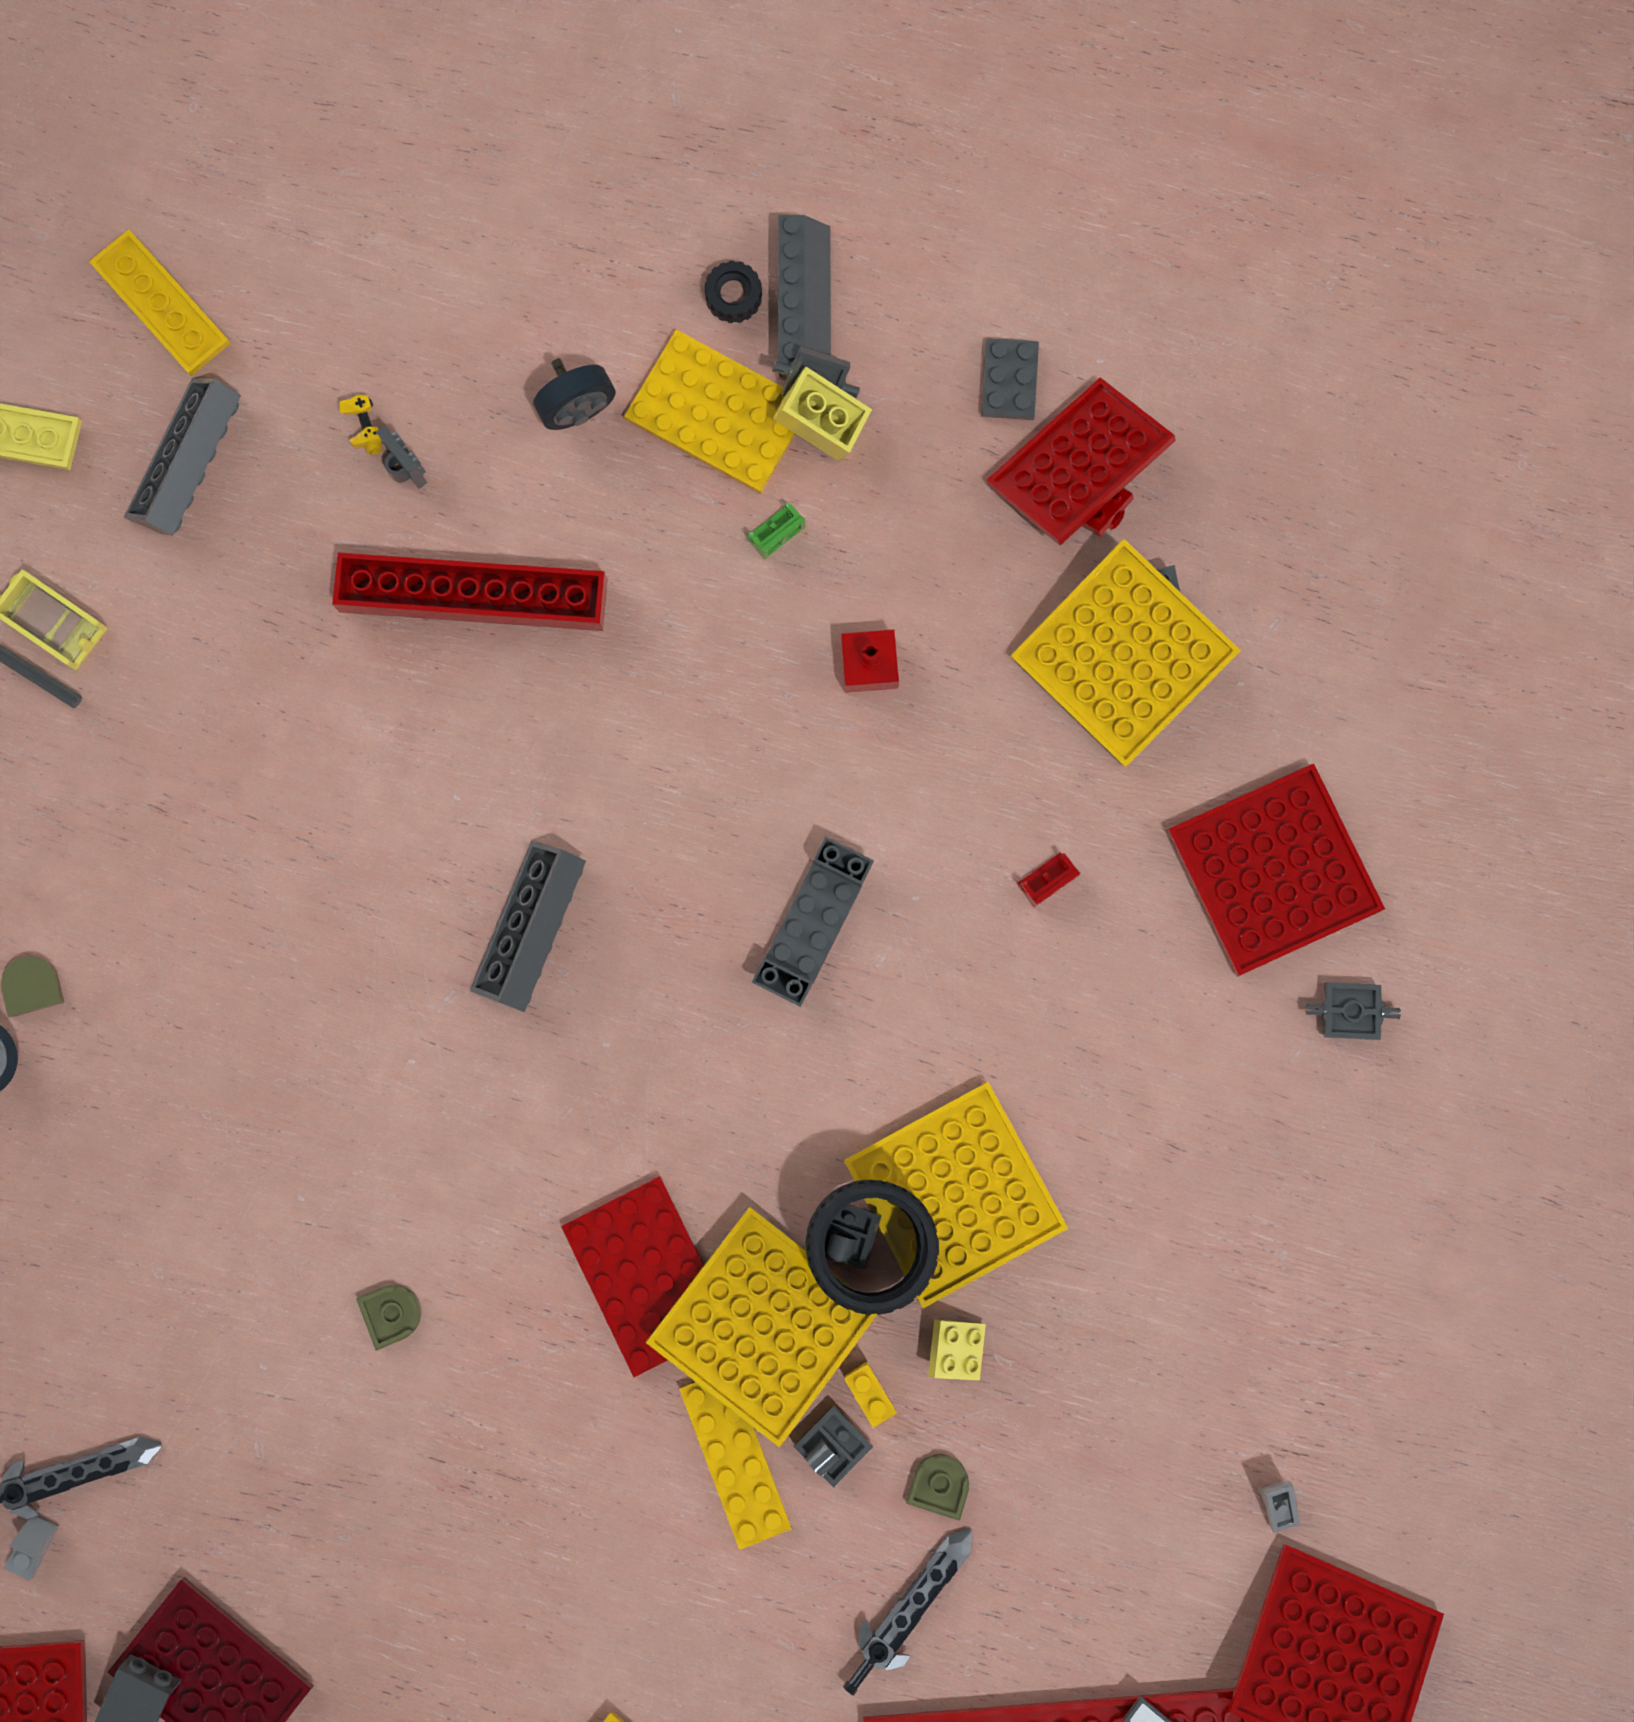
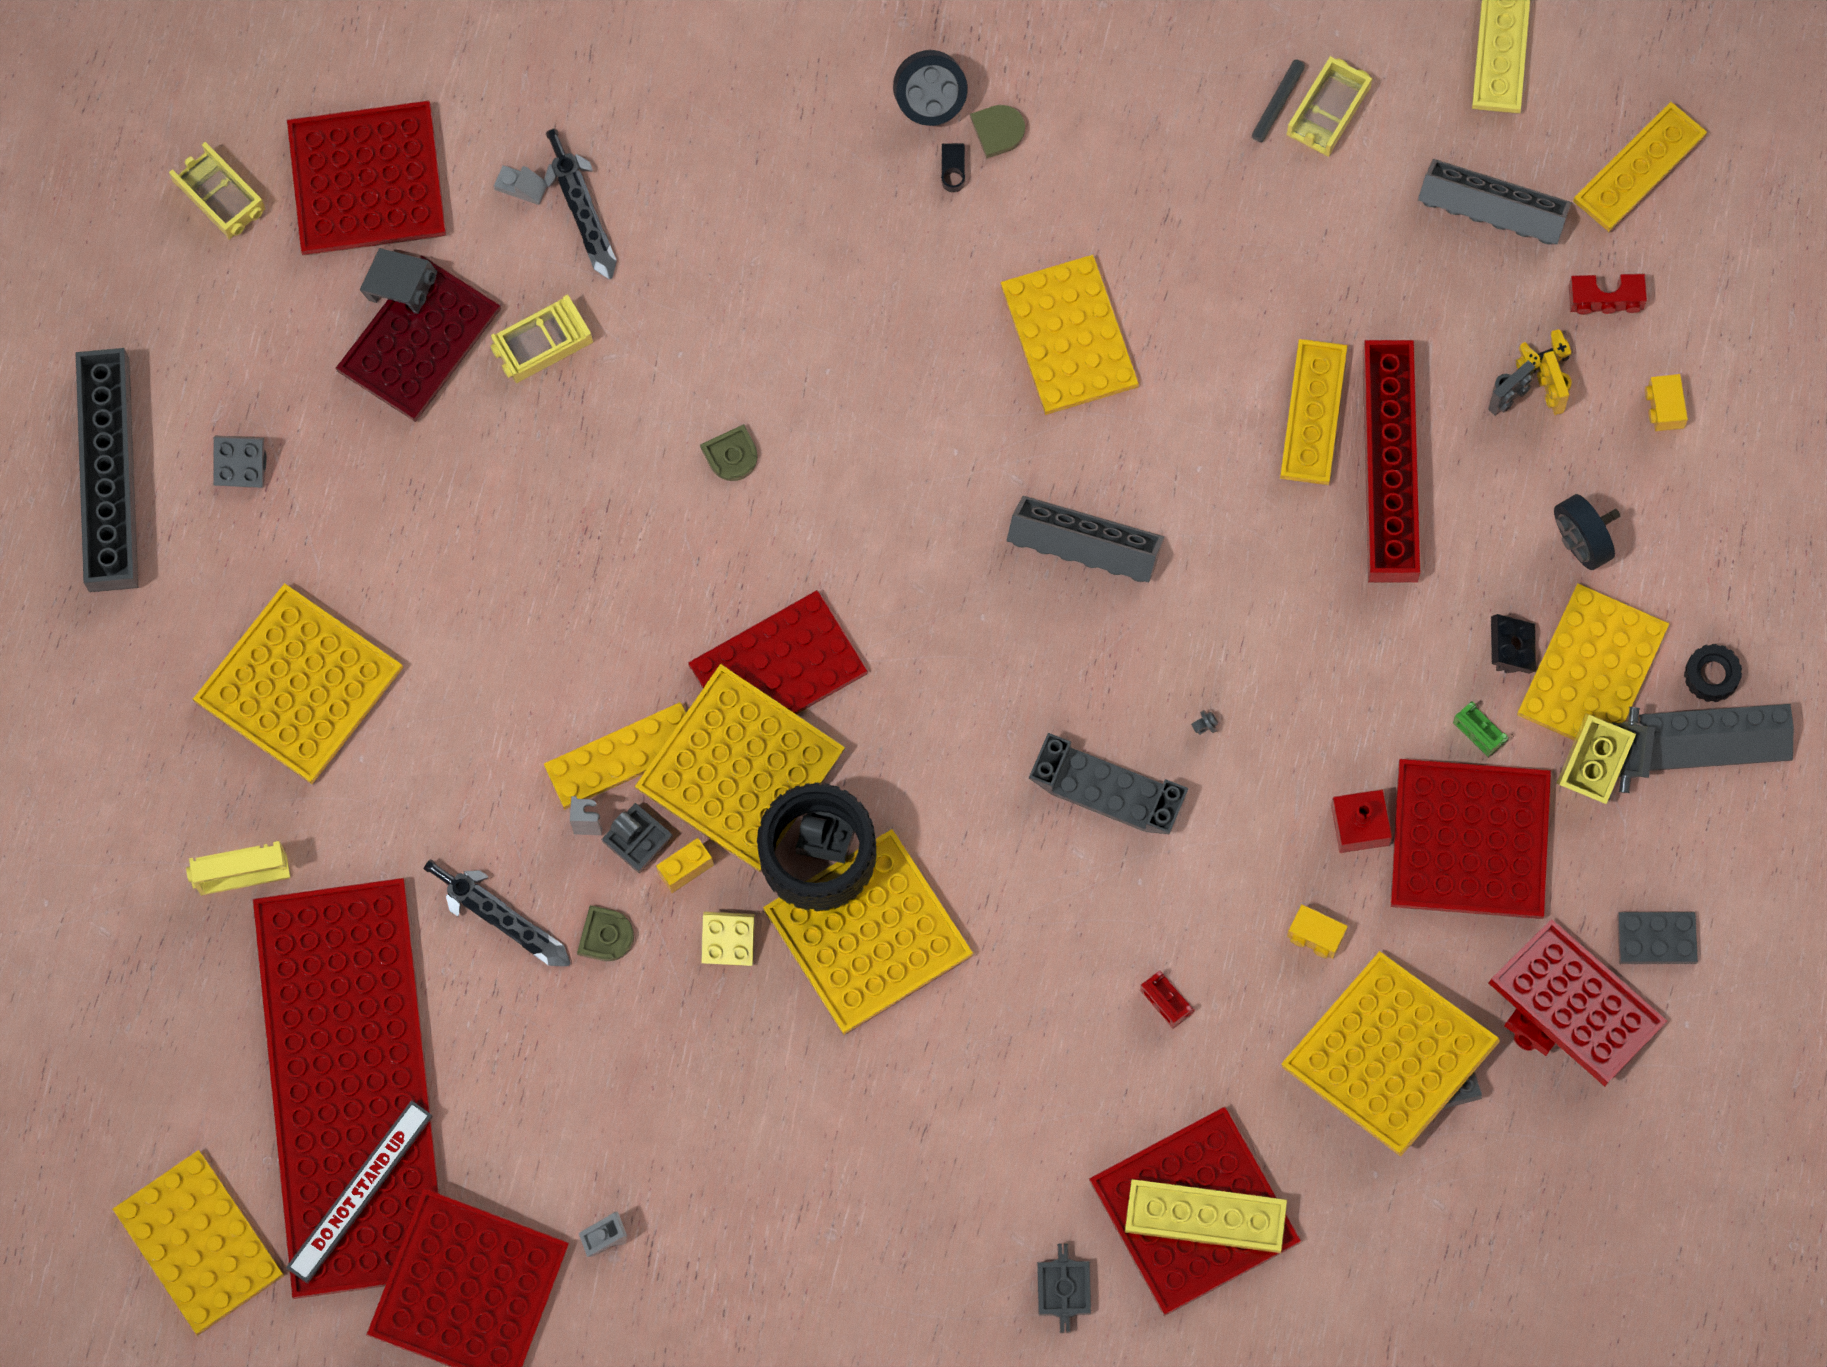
camera: 90 degrees right, 10 degrees down
none -> light yellow door [490,295,593,383]
none -> light grey hinge [570,796,602,836]
none -> black piece [941,143,965,193]
none -> yellow plate [1001,254,1139,415]
none -> light yellow plate [1125,1179,1287,1253]
none -> dark grey plate [1191,710,1218,735]
none -> yellow plate [1280,339,1347,485]
none -> yellow brick [1287,904,1348,959]
none -> red plate [1390,759,1551,919]
none -> black piece [1491,614,1536,674]
none -> yellow plate [1537,351,1572,415]
none -> red arch [1569,274,1647,315]
none -> yellow brick [1645,374,1688,432]

